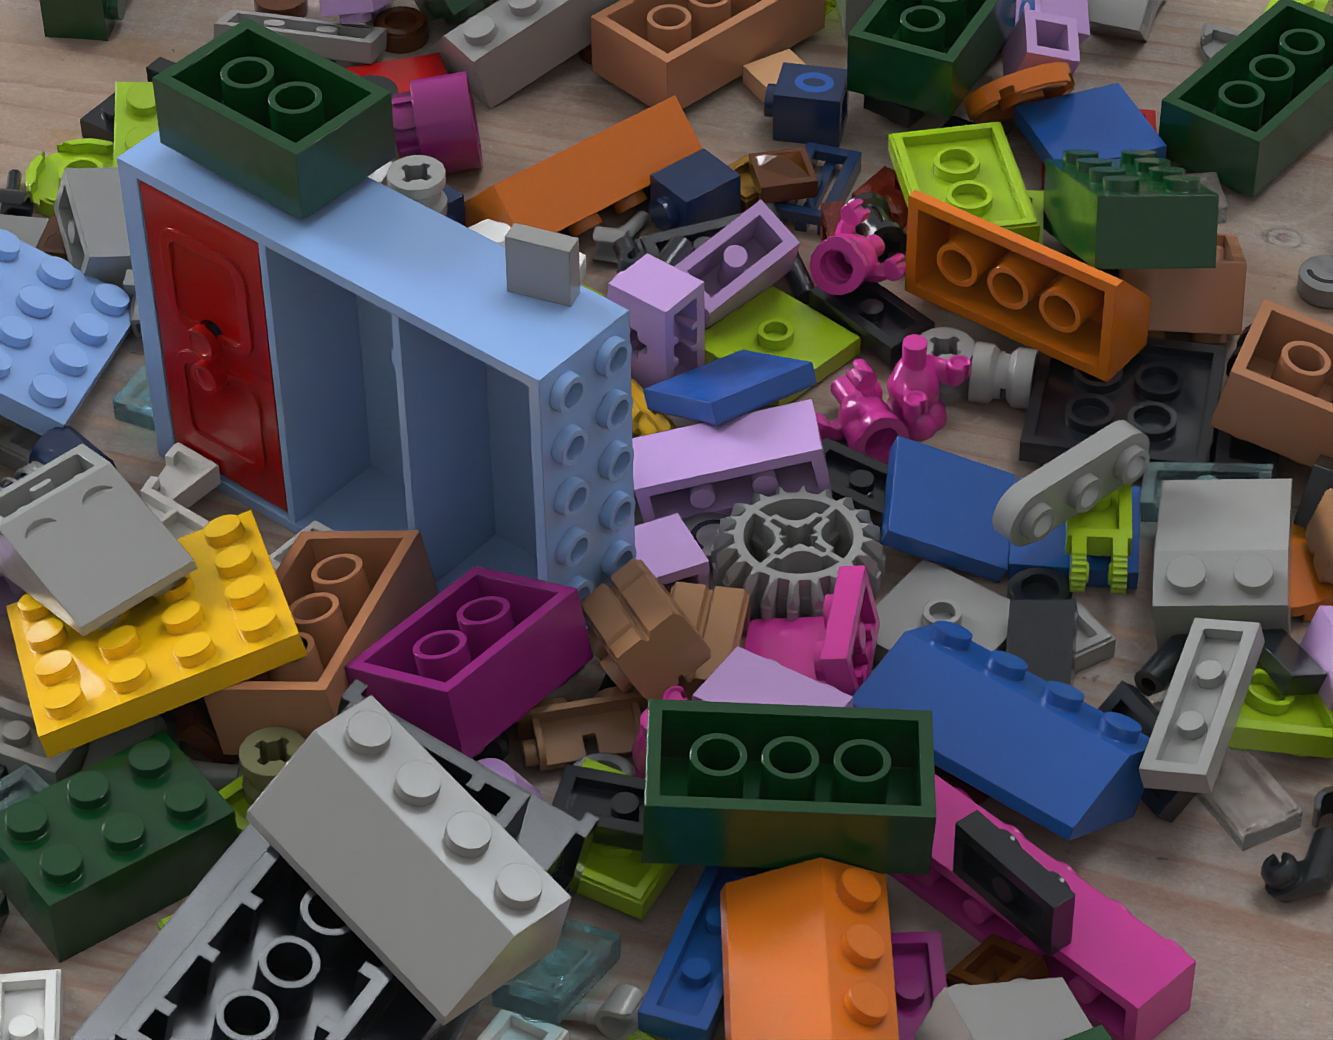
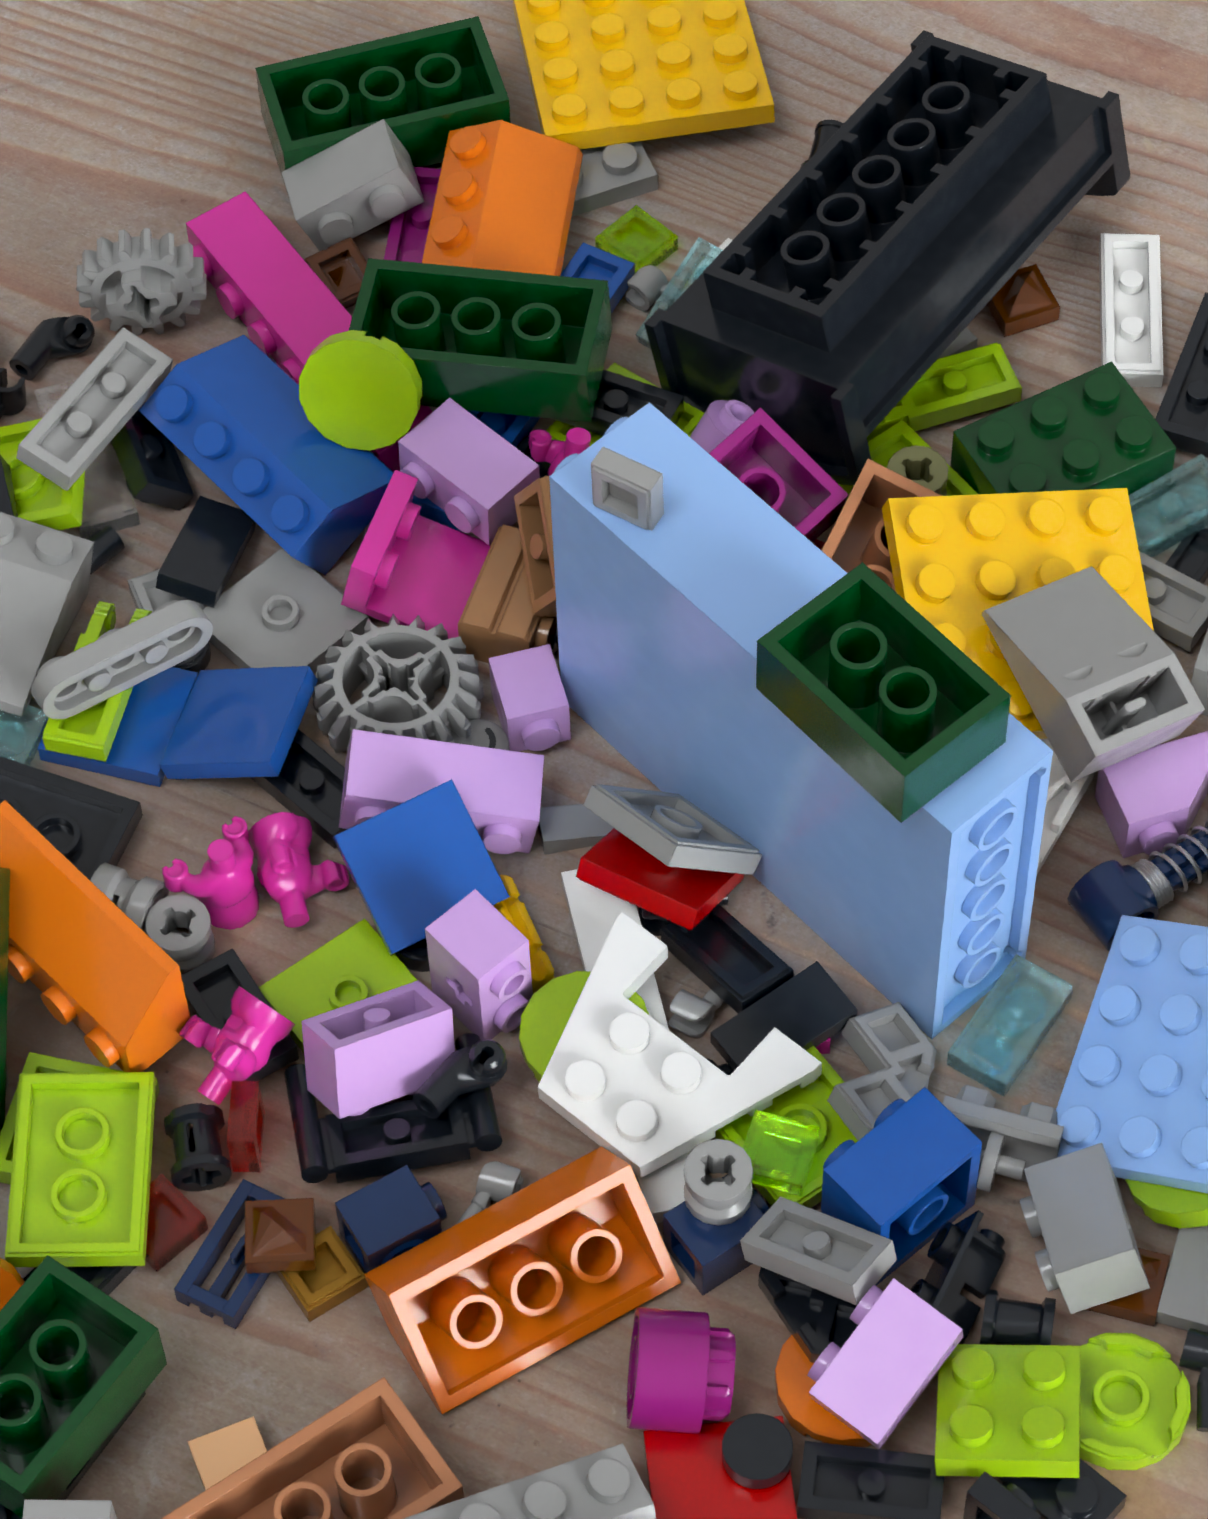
camera: 170 degrees left, 15 degrees up
light grey slope [246,695,572,1026] -> none
dark blue brick [764,62,849,148] -> none
black plate [953,810,1076,957] -> none
none -> light grey gear [76,228,207,335]
none -> lime tile [299,330,422,451]

